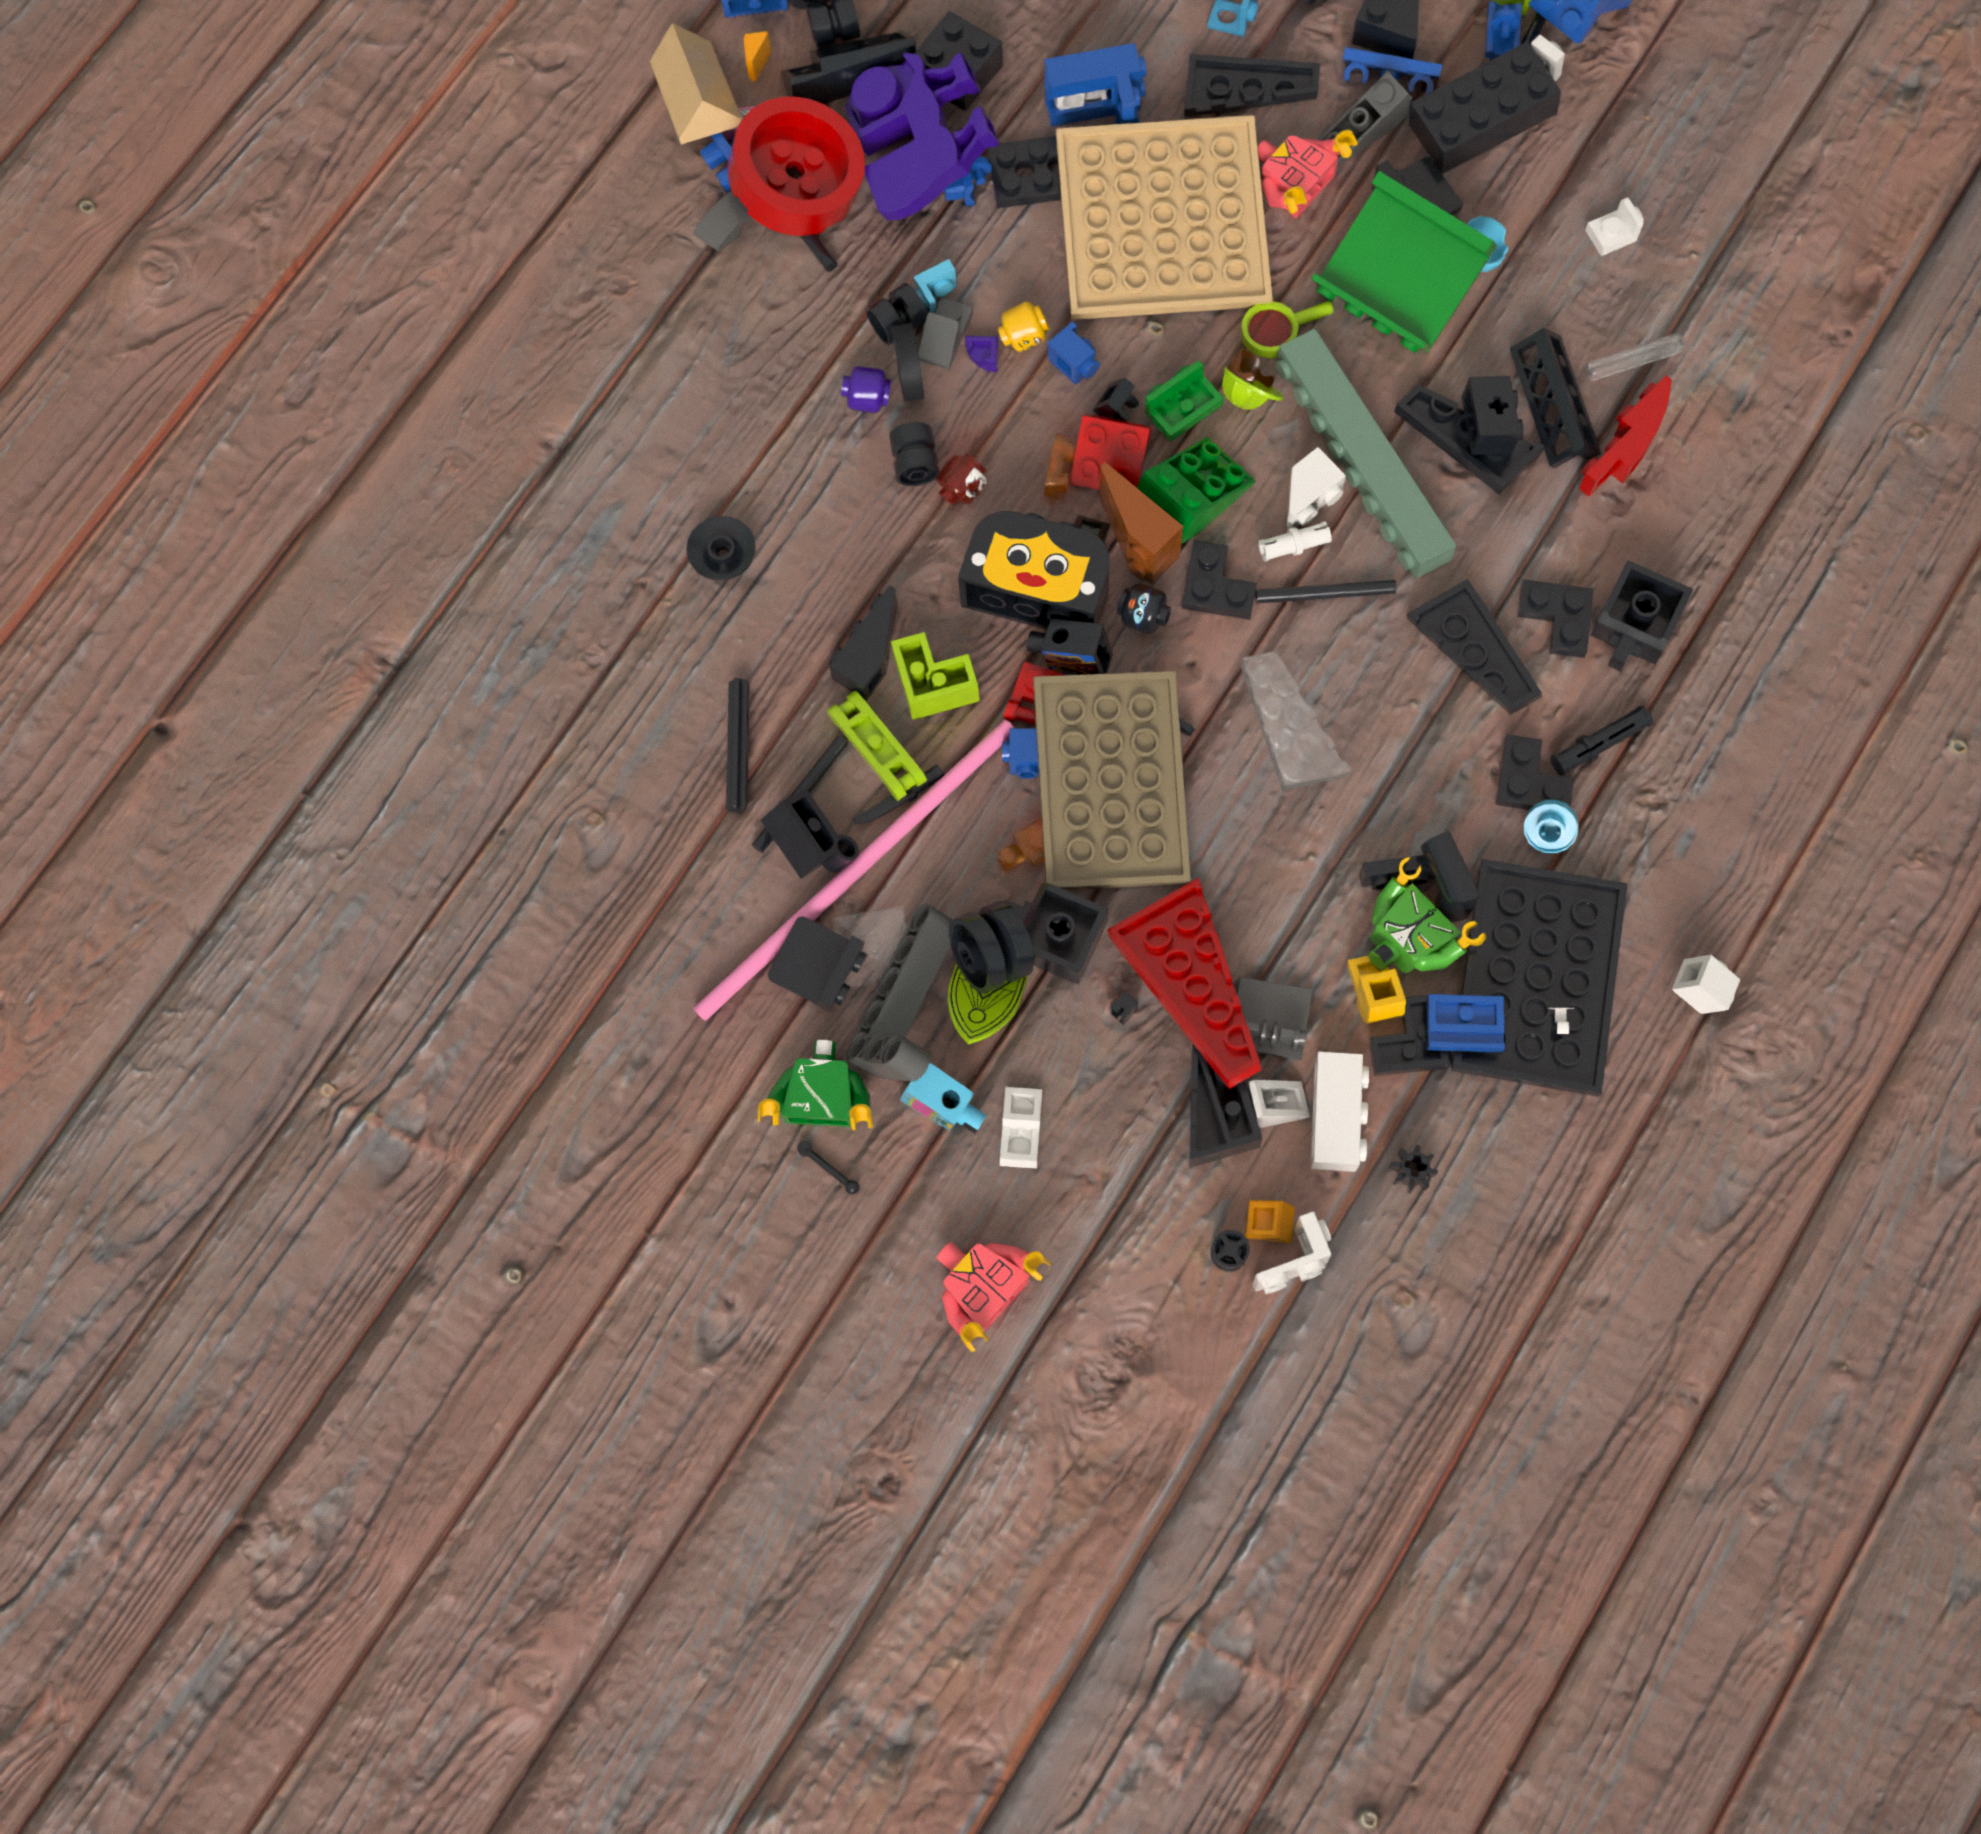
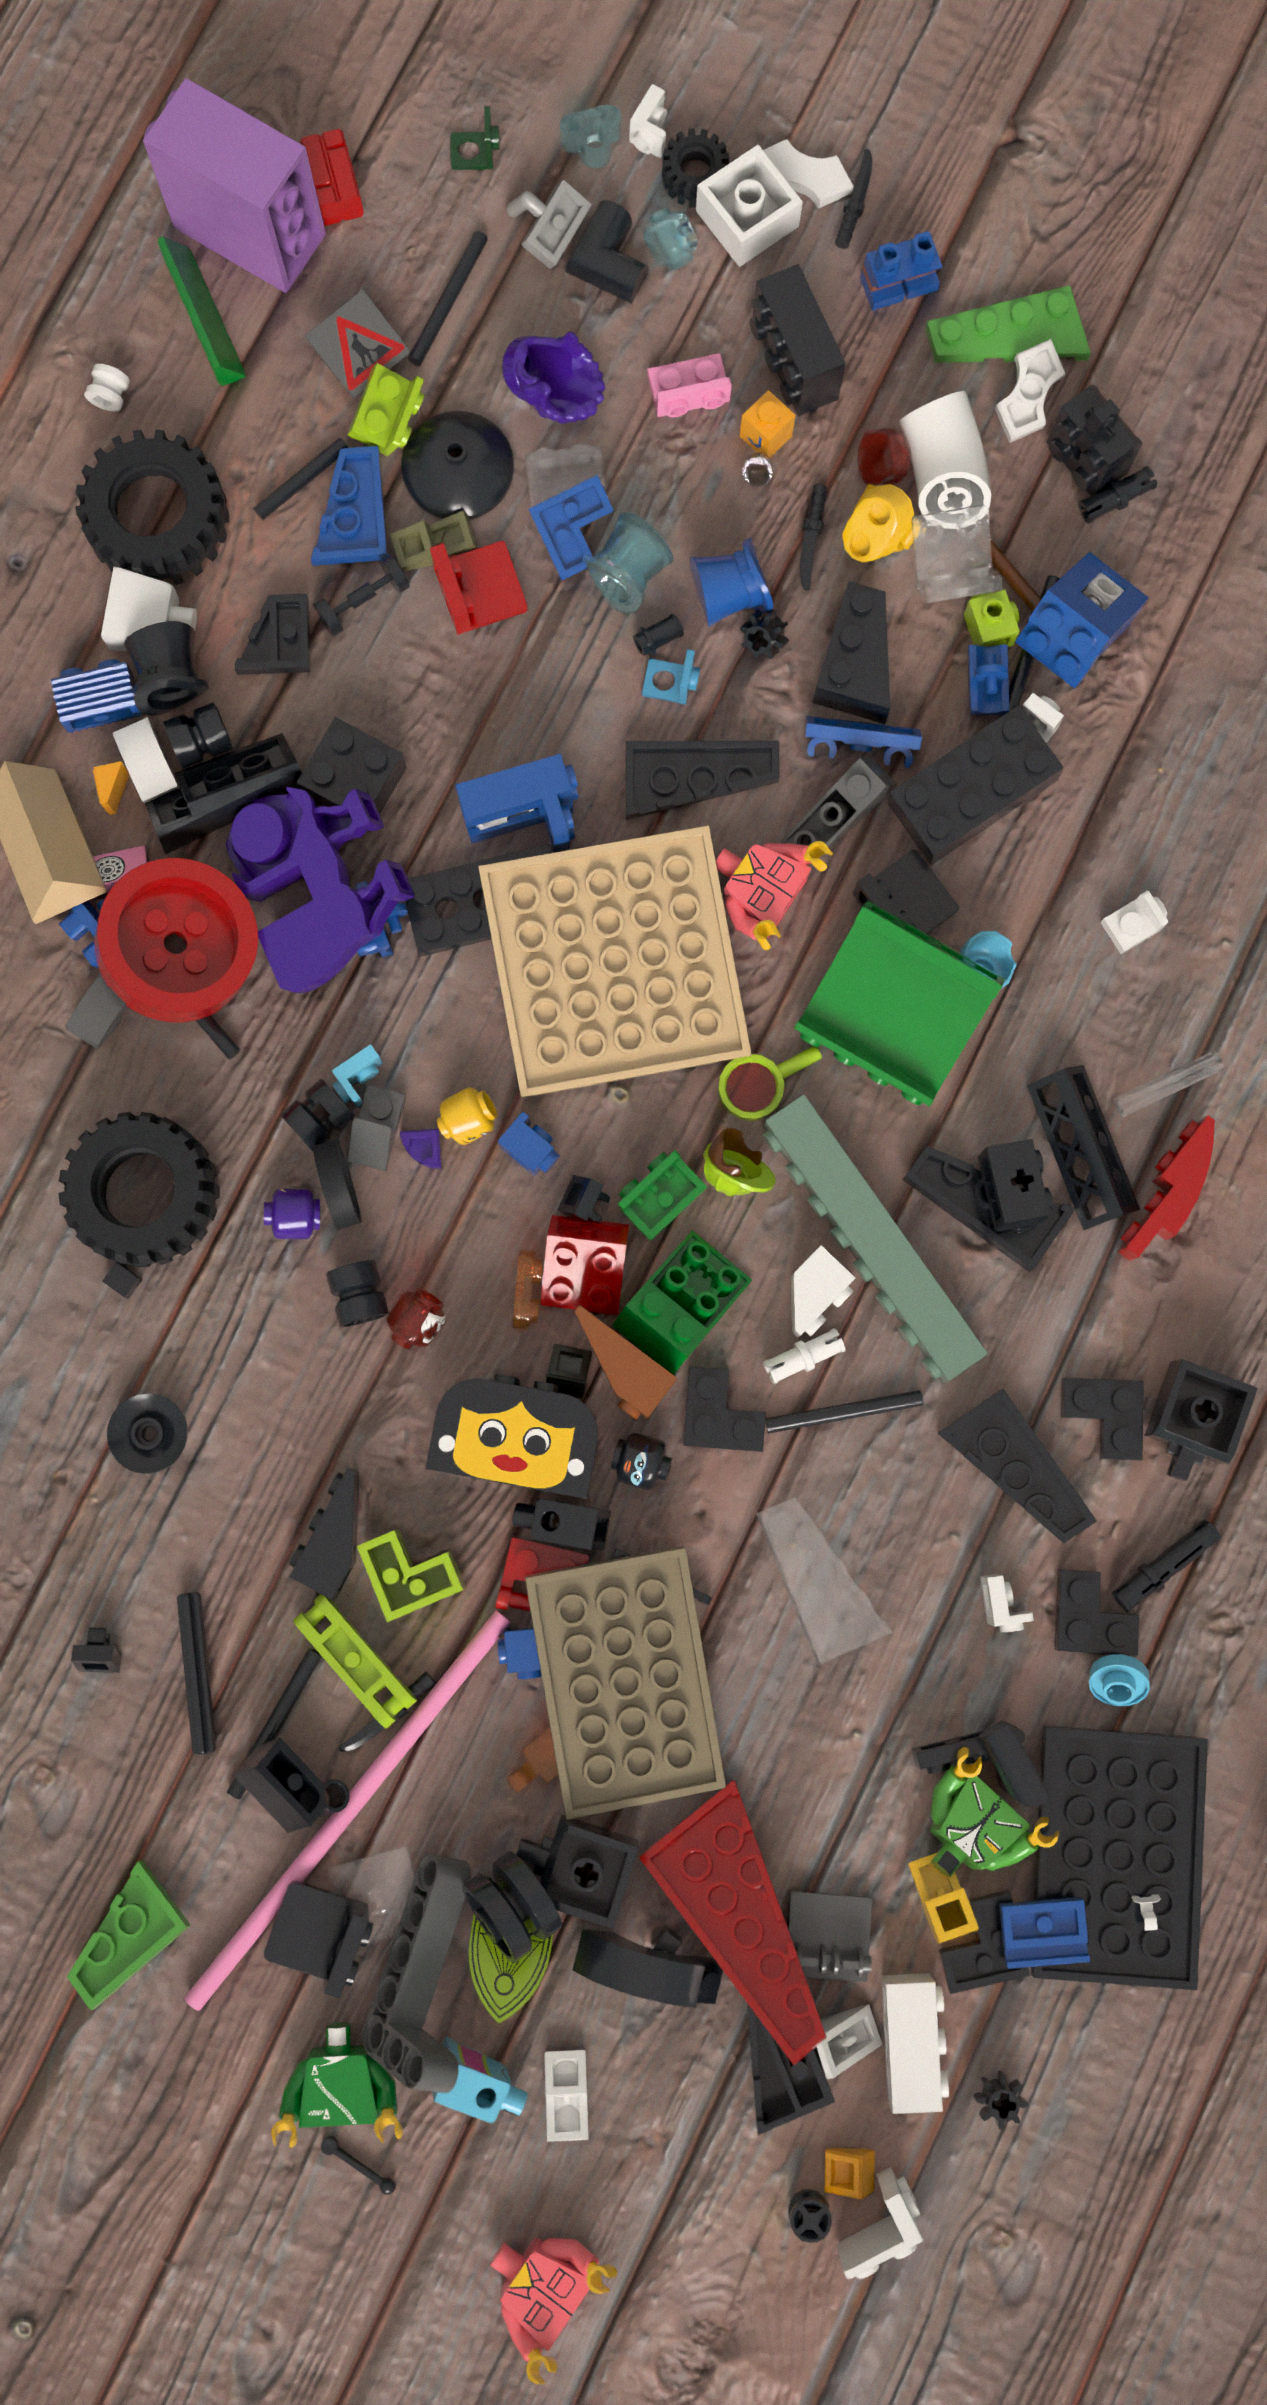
camera: 15 degrees left, 10 degrees up
none -> black tyre [58,1112,220,1267]
none -> bright green wing [67,1860,191,2010]
none -> black tile [71,1627,121,1673]
none -> black piece [102,1262,142,1299]
none -> white slope [112,717,179,803]
none -> black arch [573,1929,723,2008]
none -> white bracket [980,1574,1034,1632]

